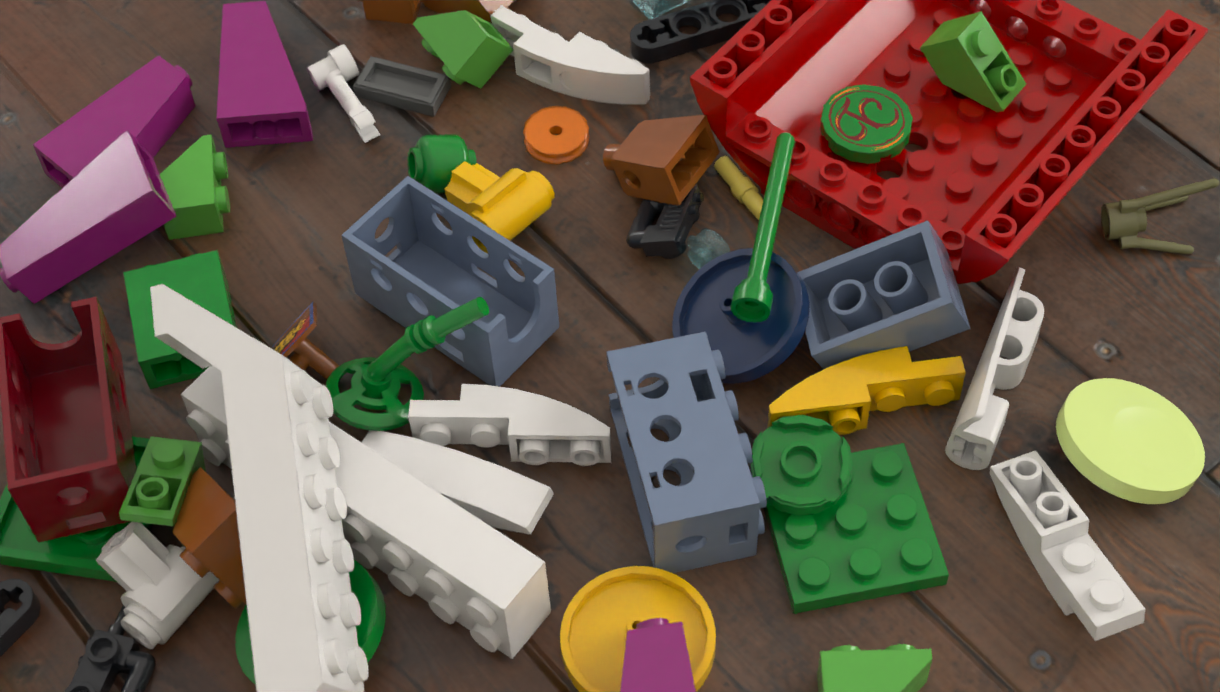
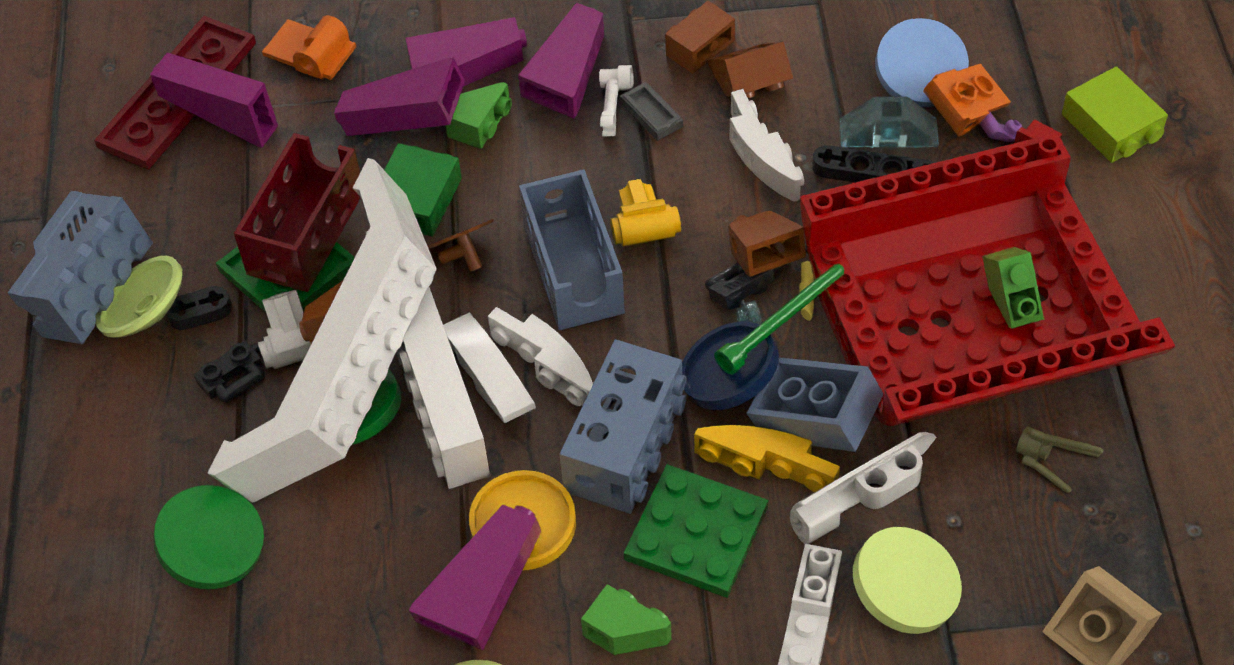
camera: 35 degrees right, 0 degrees up
bright green slope [119,436,206,526] -> none
green dish [326,297,489,431] -> none
green head [407,134,477,194] -> none
bright green slope [413,10,514,88] -> none
orange piece [523,106,590,164] -> none
green tile [749,415,853,516] -> none
green tile [820,84,912,164] -> none

